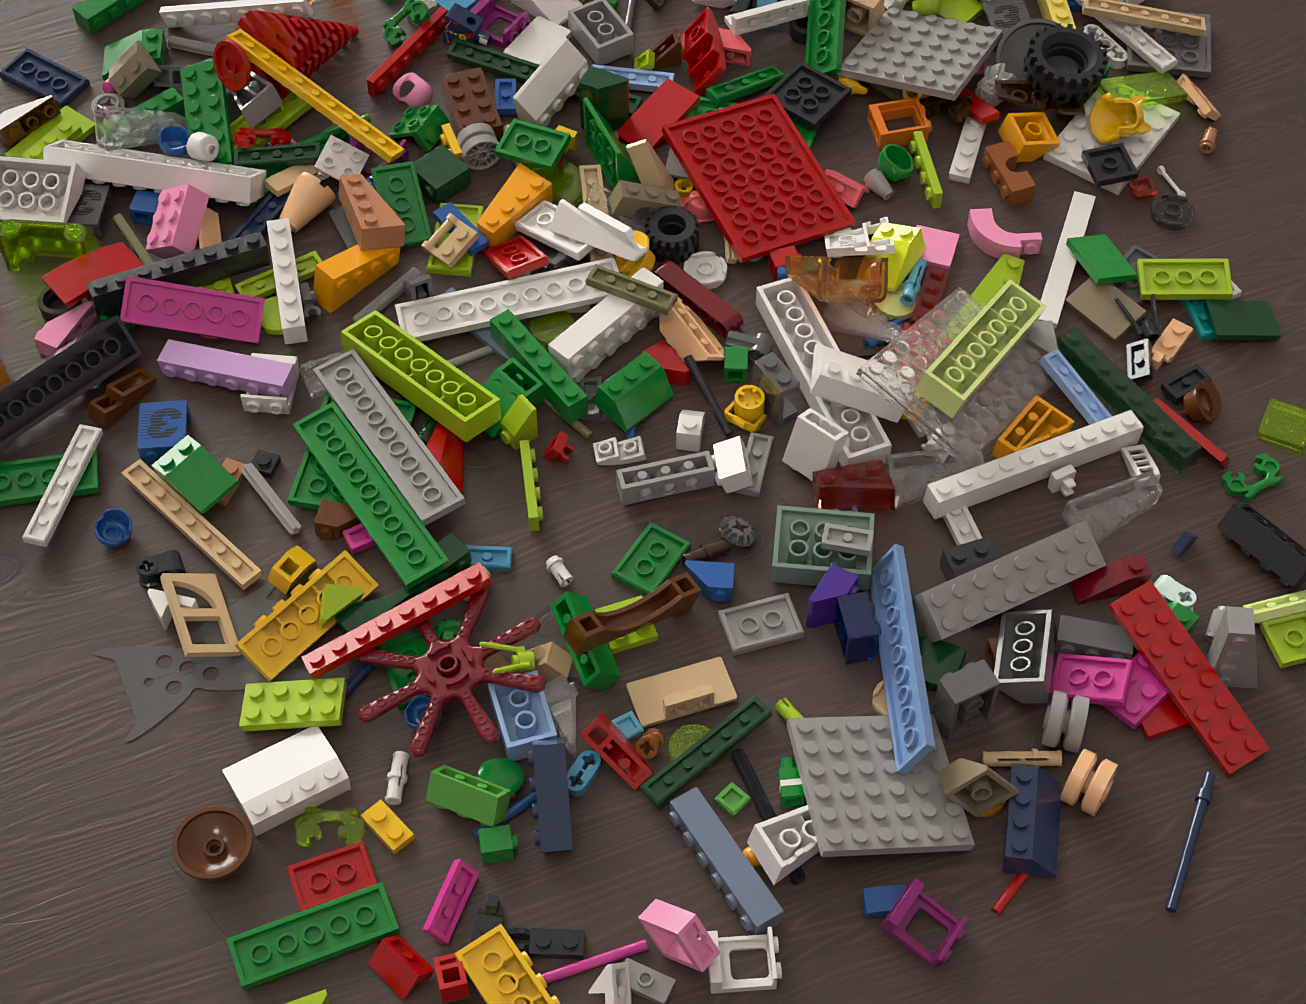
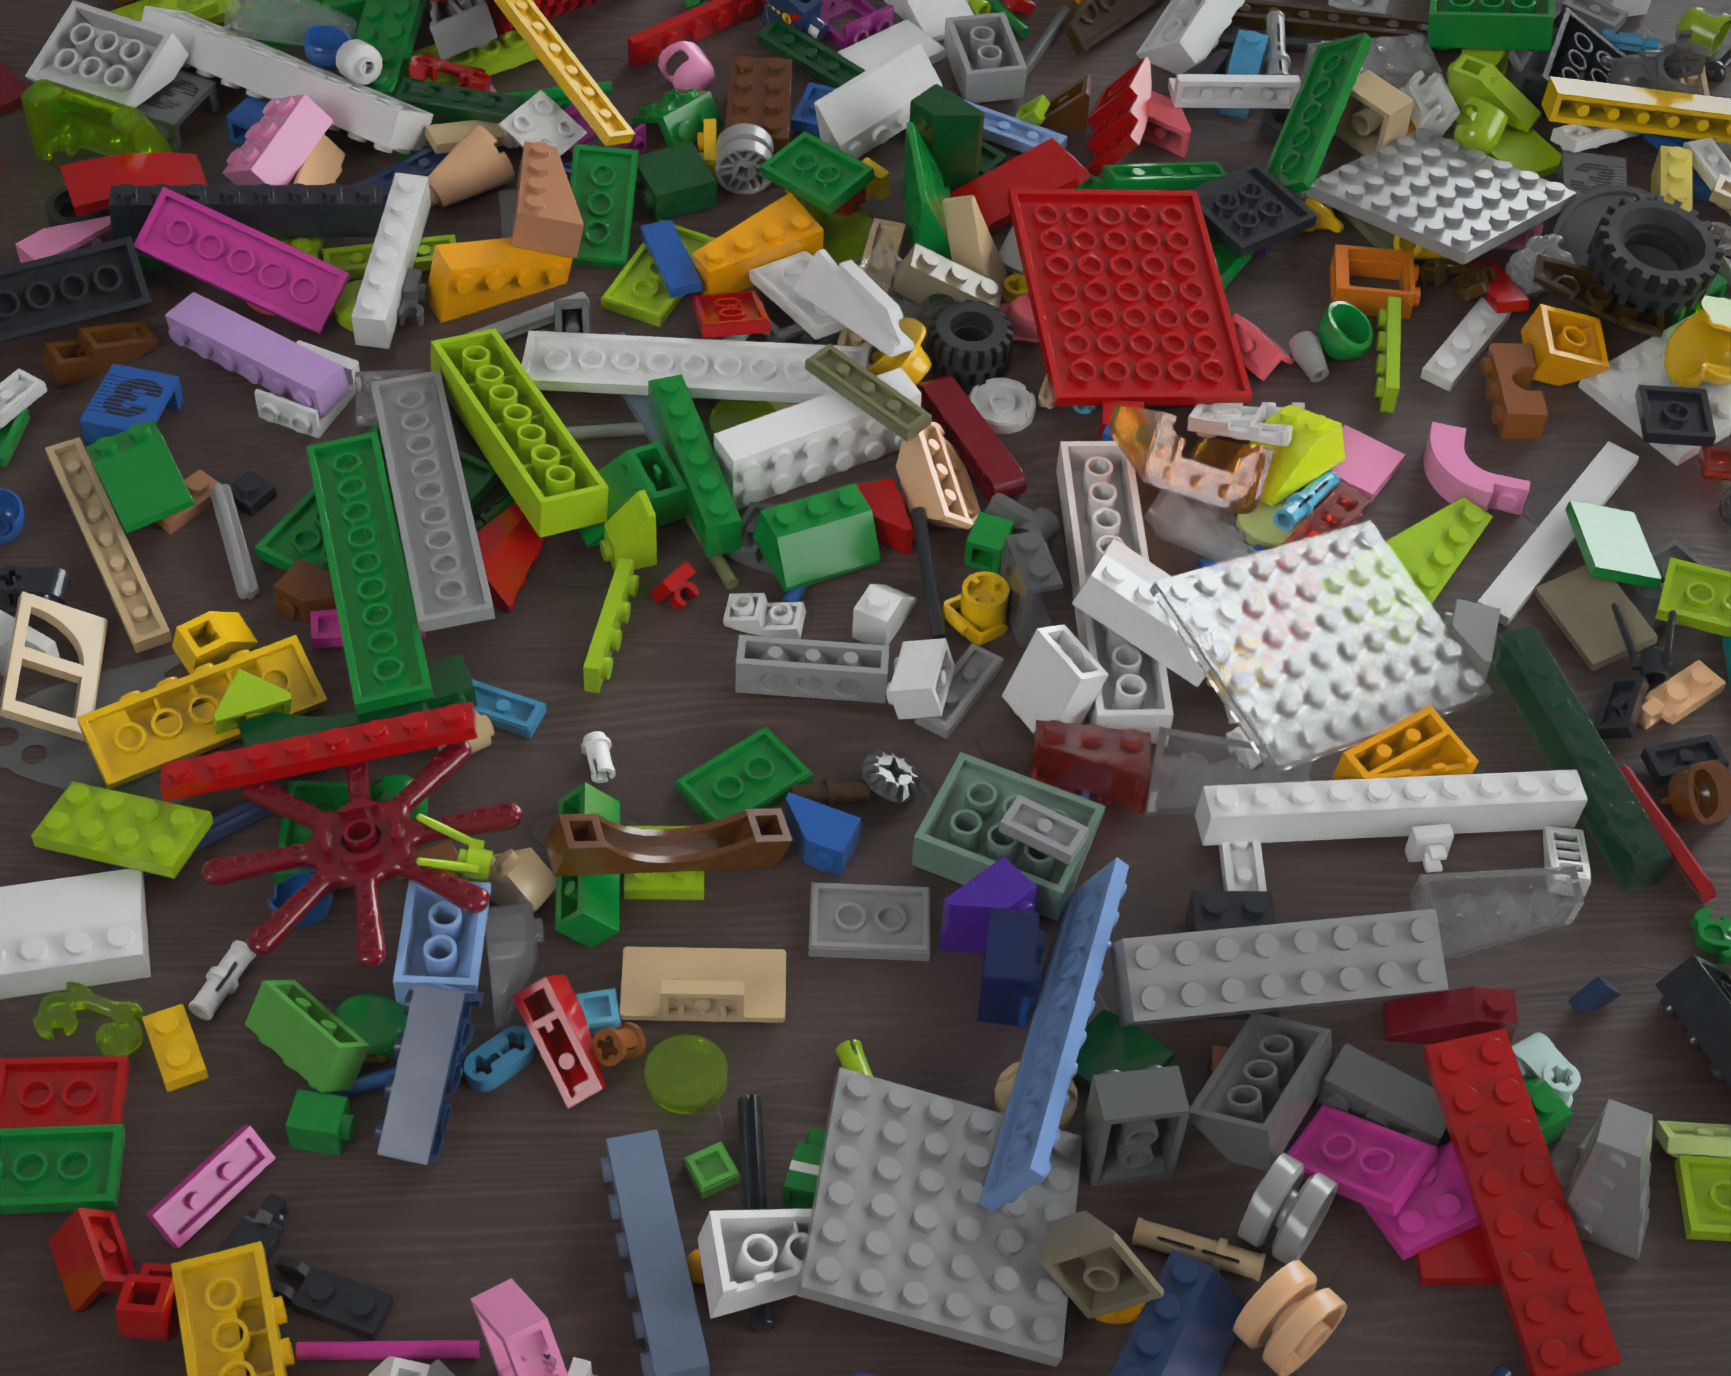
camera: 15 degrees right, 5 degrees down
olive tile [113,213,154,265] -> none
tan plate [421,213,480,269] -> none
dark green tile [640,695,772,808] -> none
yellowish green brick [914,279,1047,418] -> none
light blue plate [1038,349,1112,425] -> none

